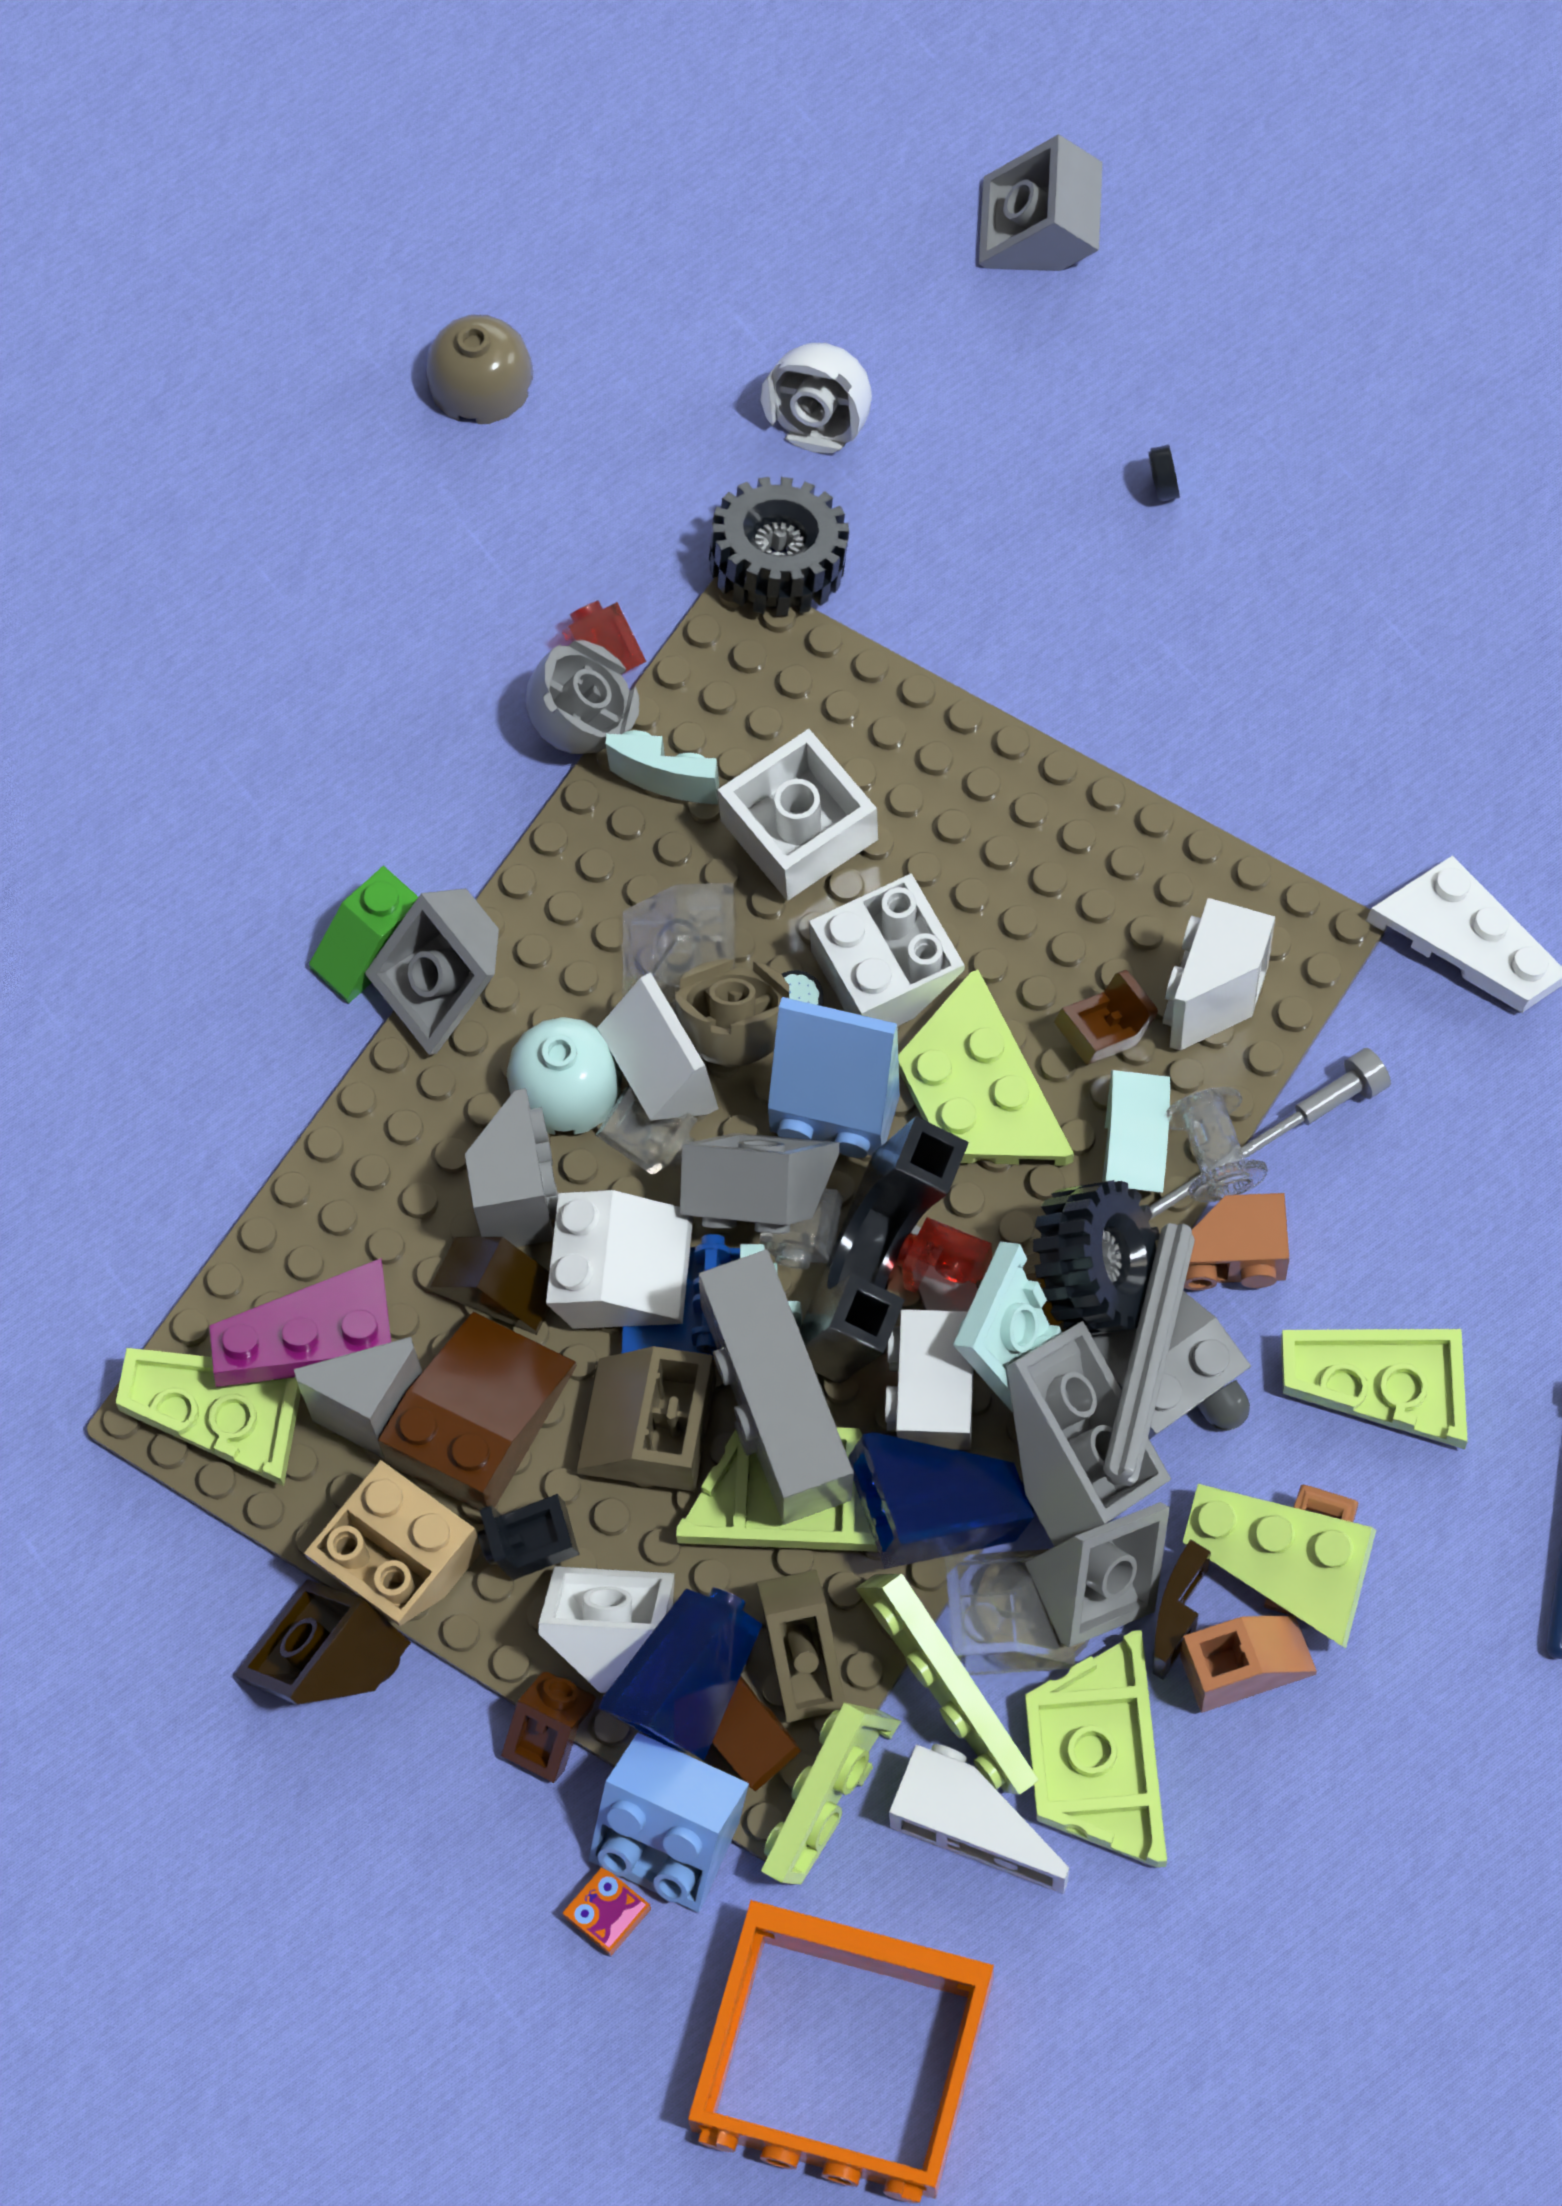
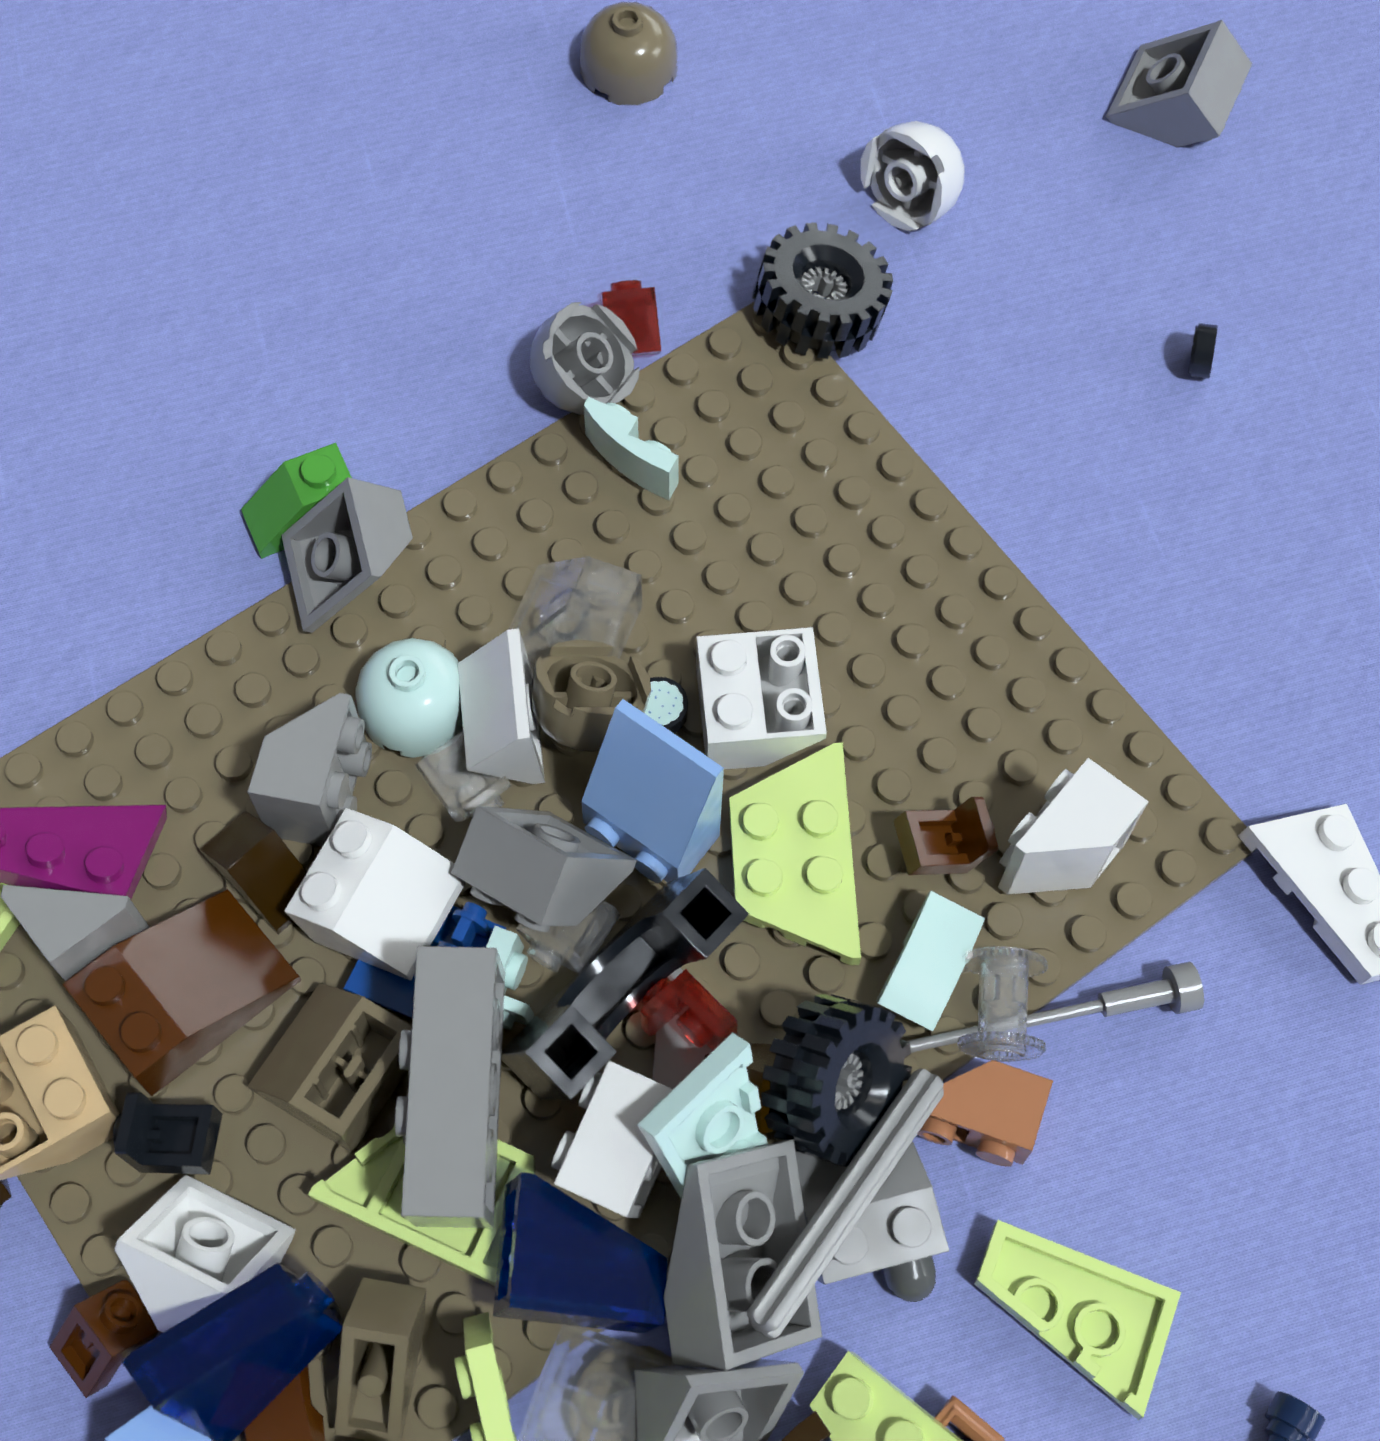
camera: 15 degrees right, 0 degrees up
white brick [717,729,878,901] -> none

